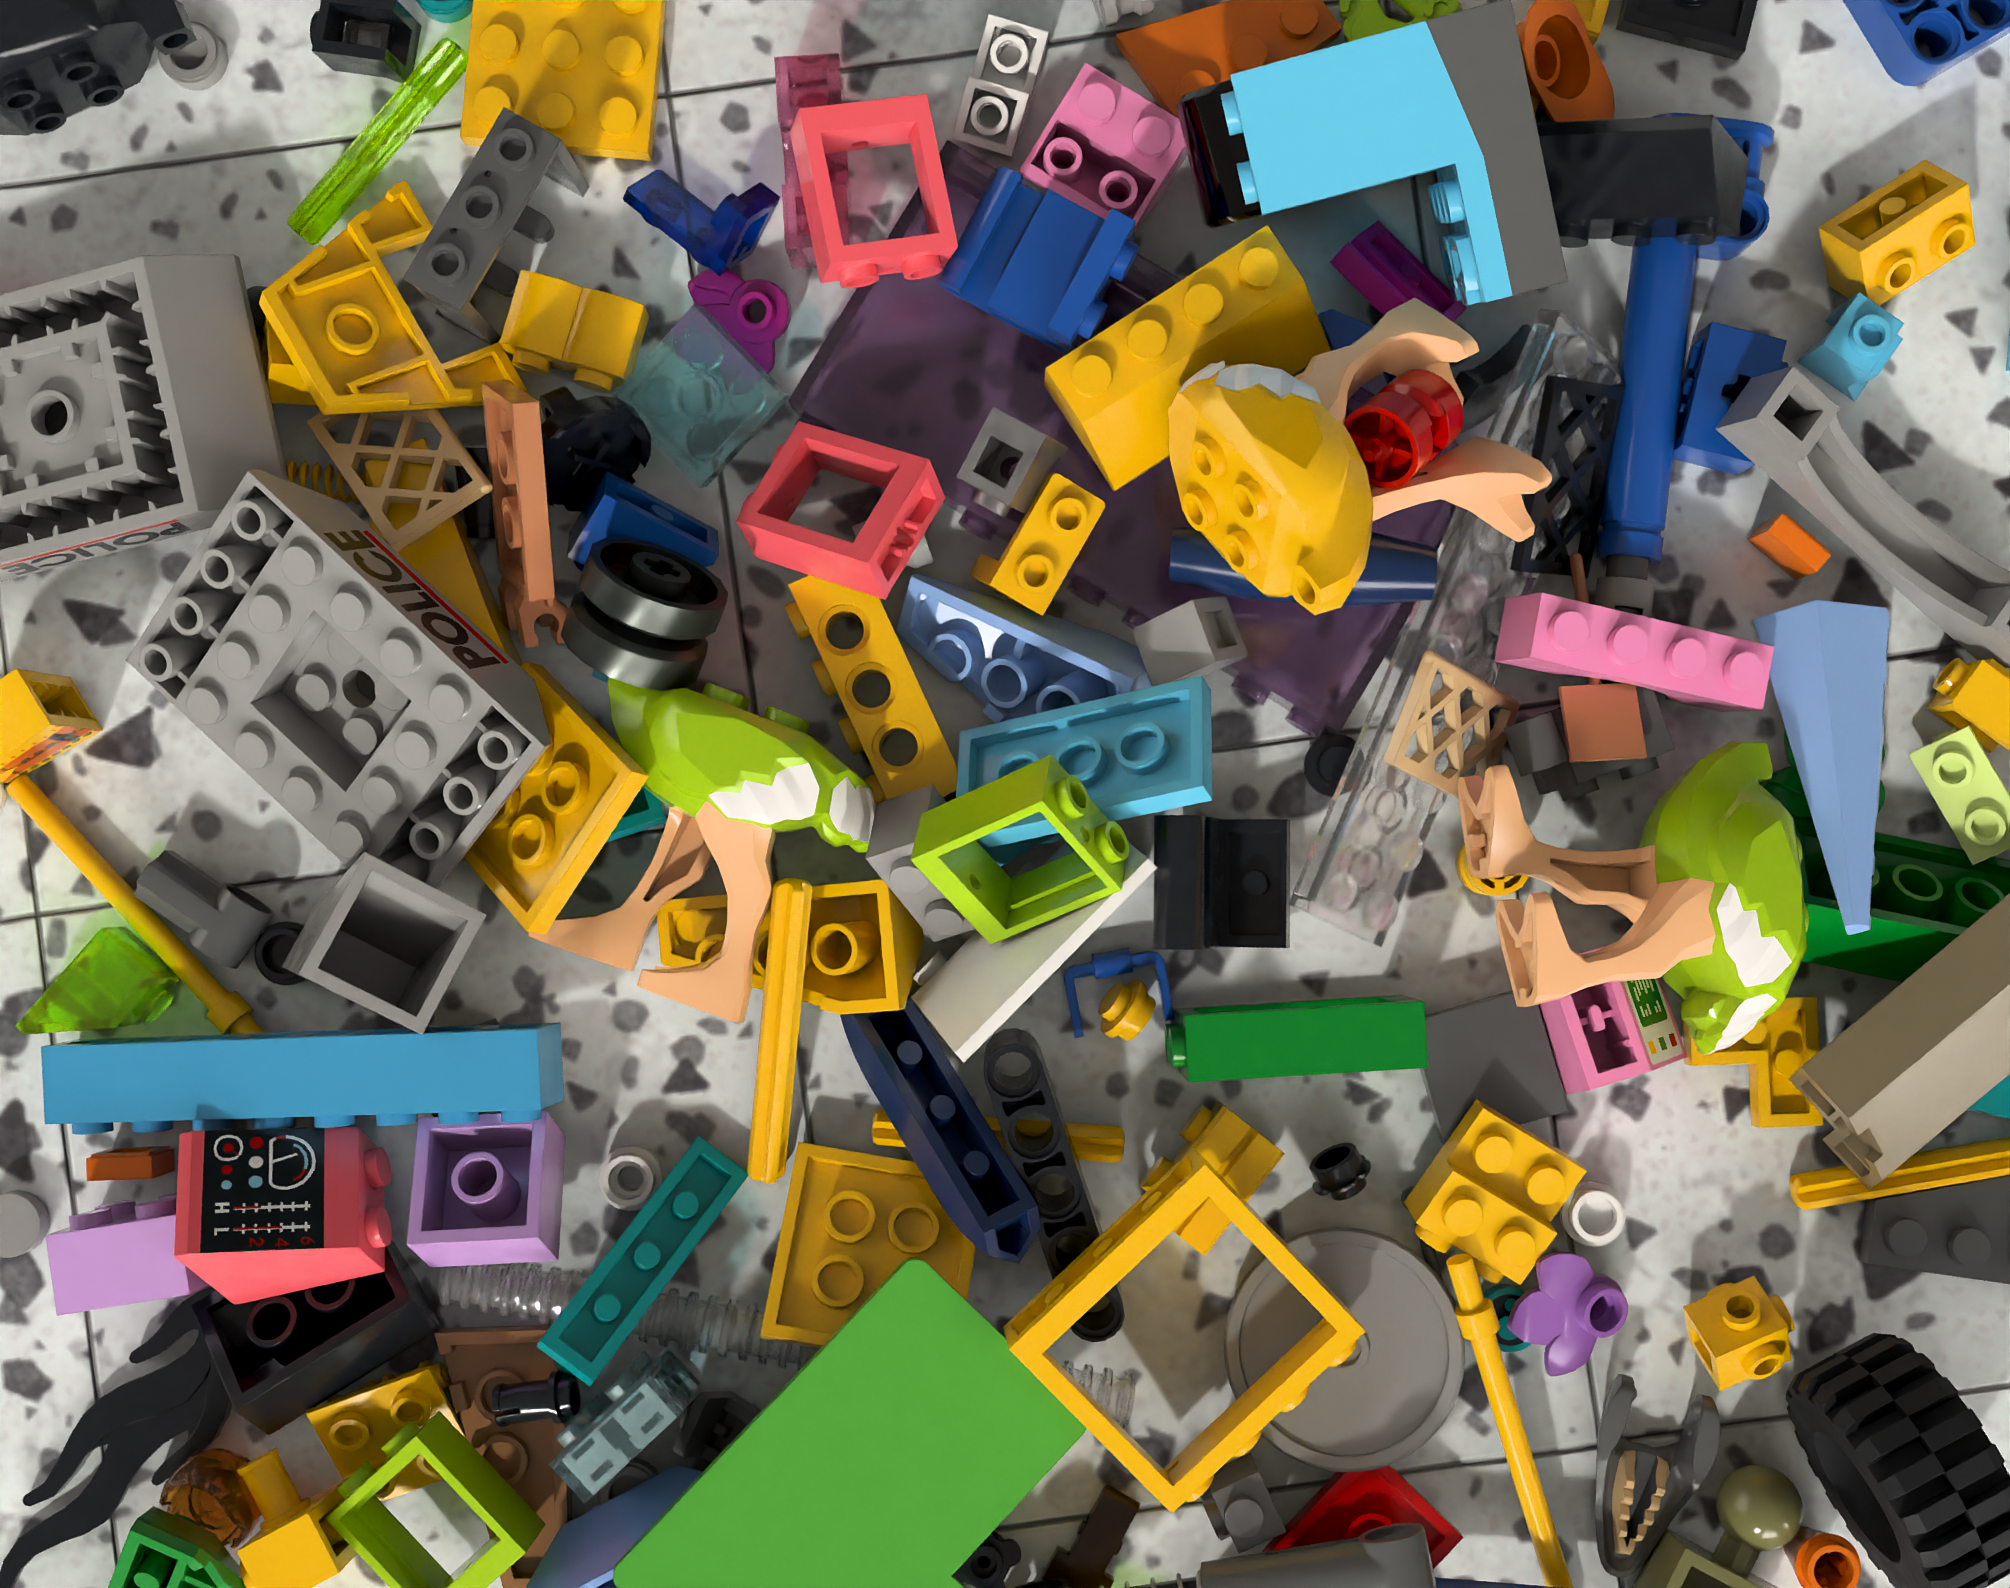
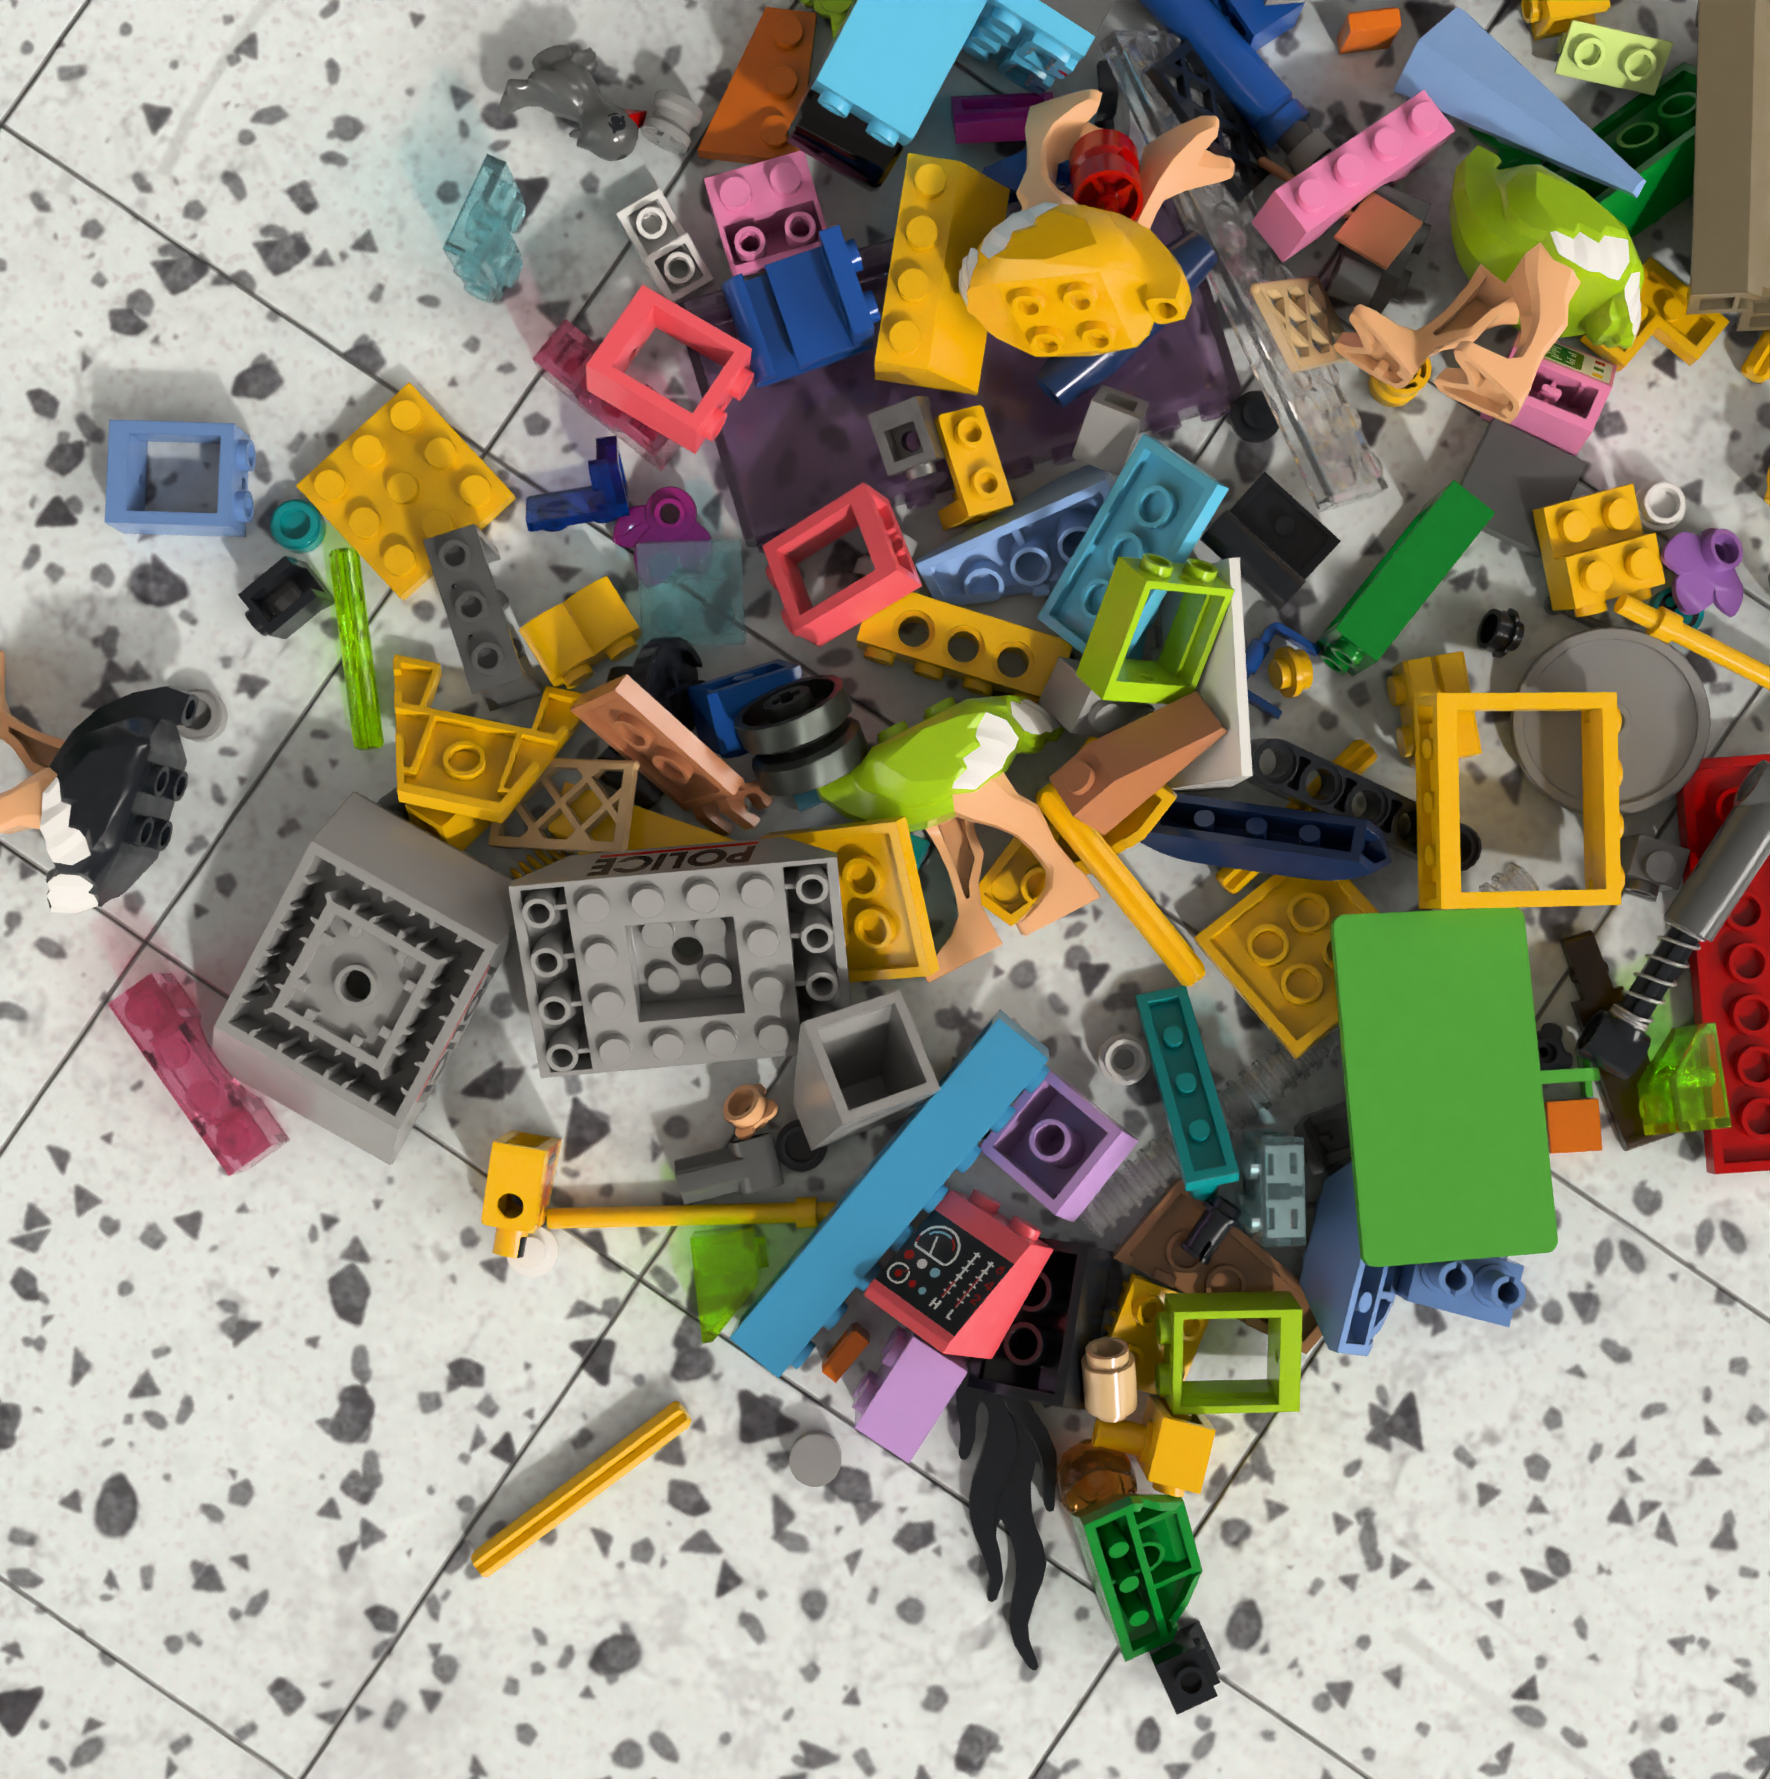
camera: 50 degrees left, 0 degrees up
none -> light nougat plate [723,1084,778,1140]
none -> nougat slope [1049,691,1228,835]
none -> tan brick [1081,1337,1138,1422]

